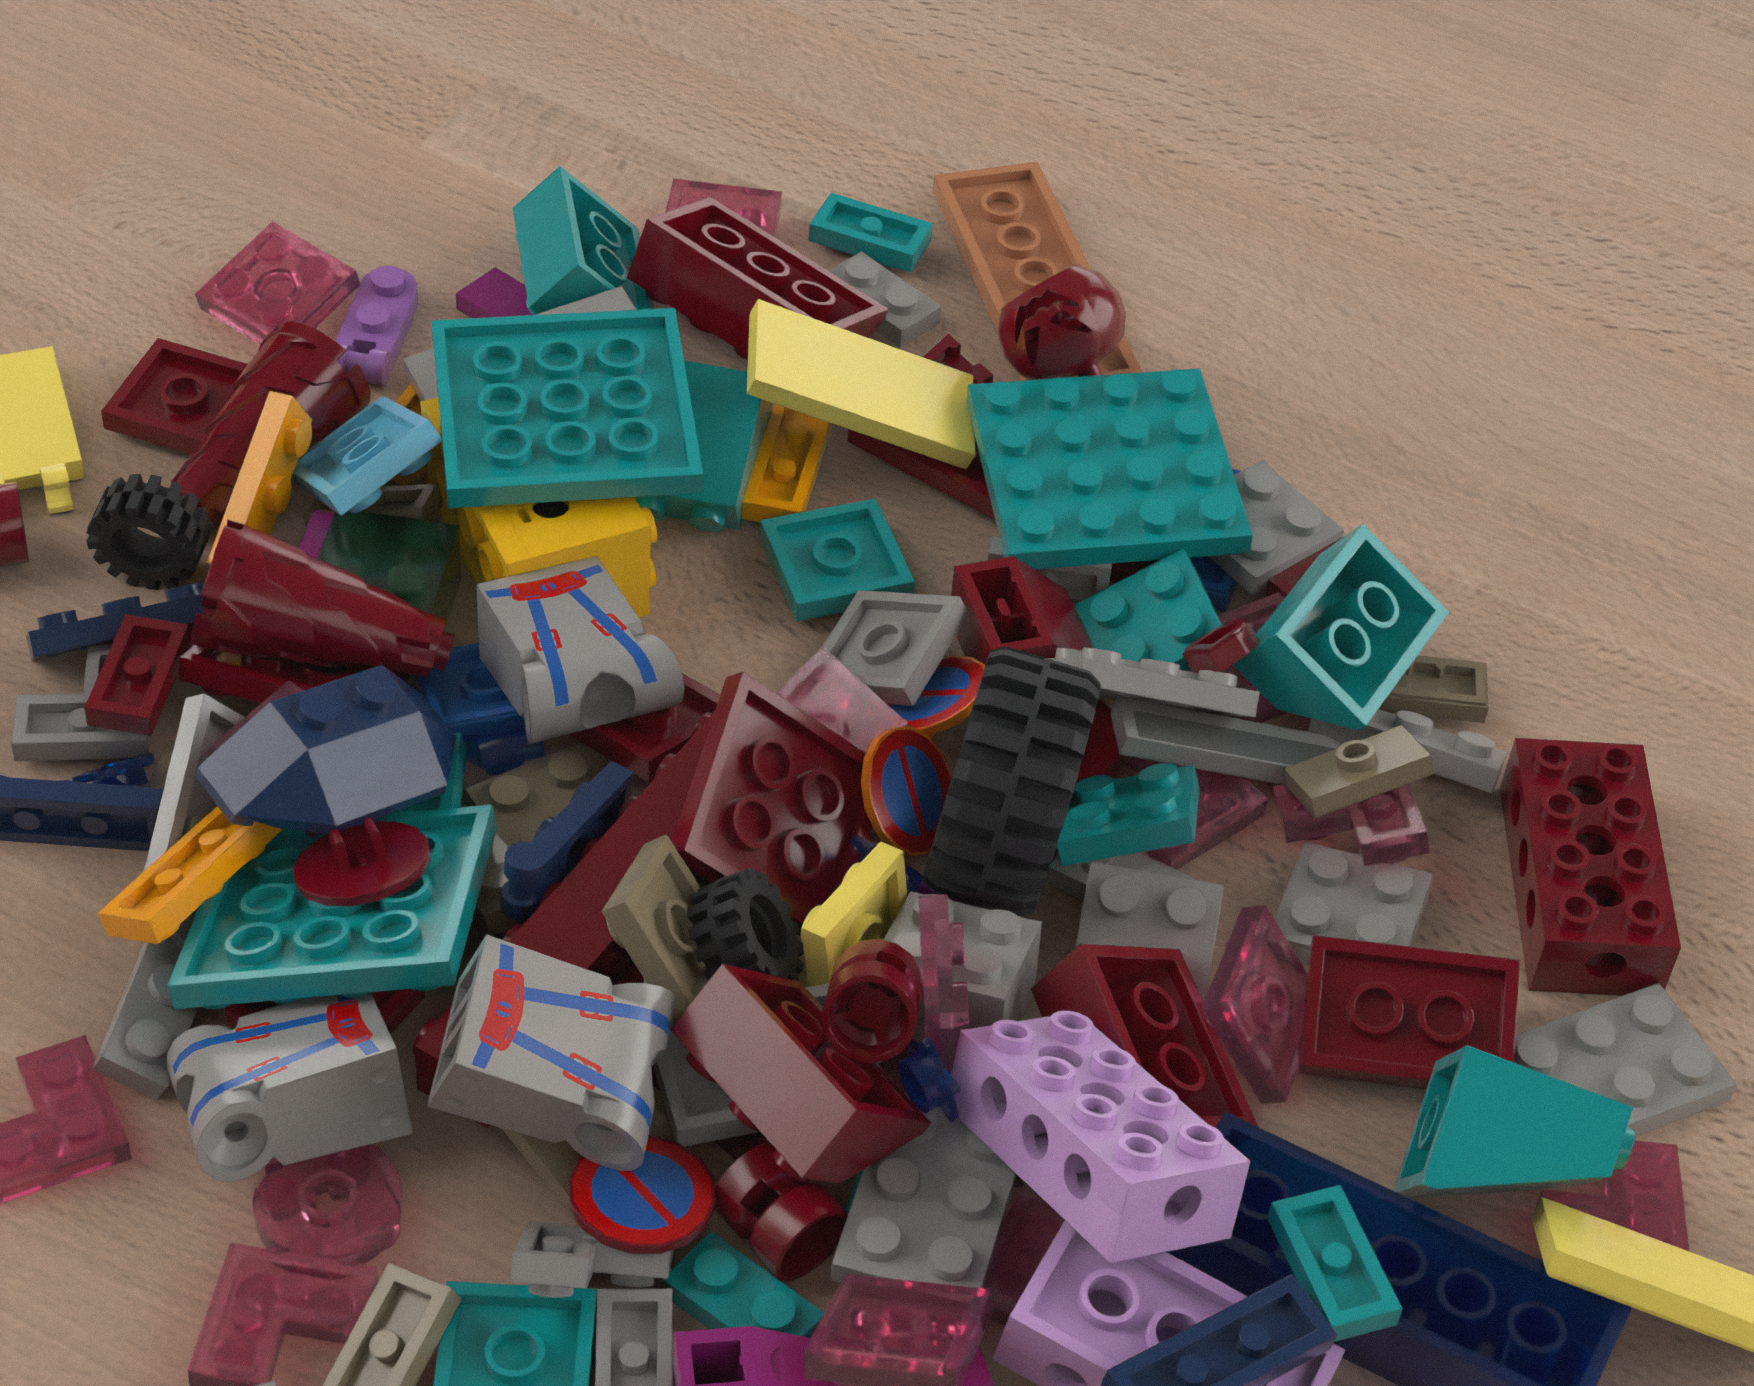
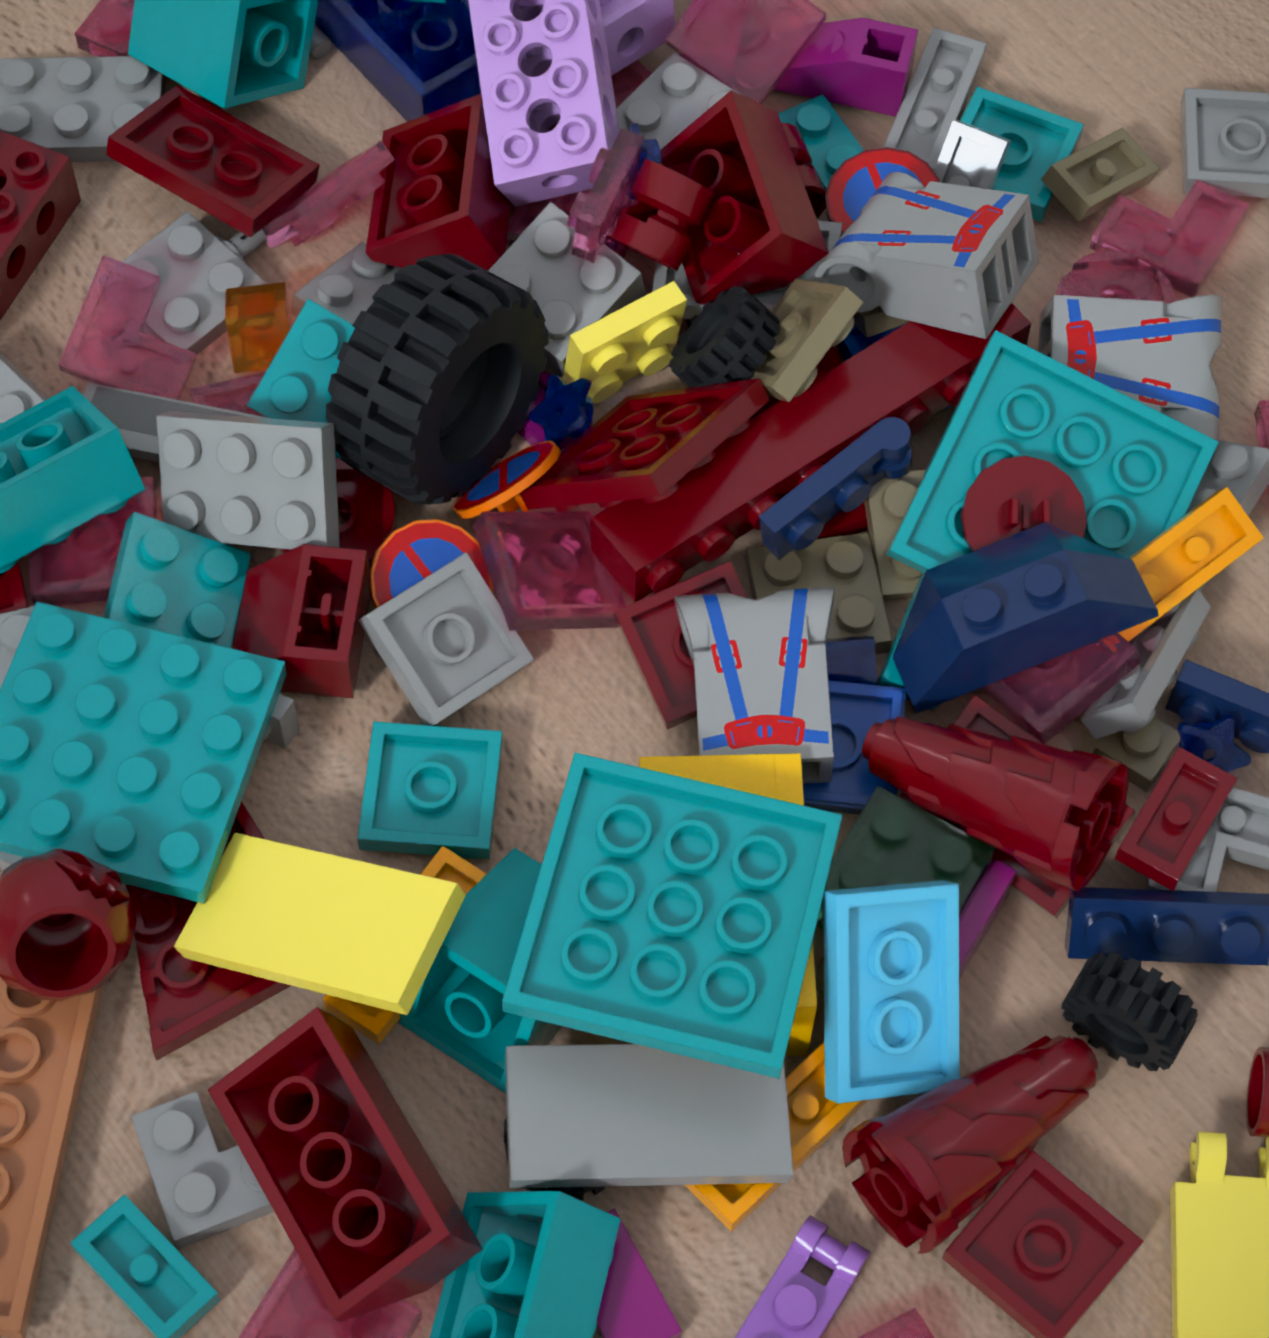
camera: 155 degrees left, 15 degrees up
light orange plate [207,391,312,564] -> none
dark red tile [1182,619,1259,673] -> none
dark tan plate [1284,725,1433,818] -> none
none -> clear orange brick [225,282,292,374]

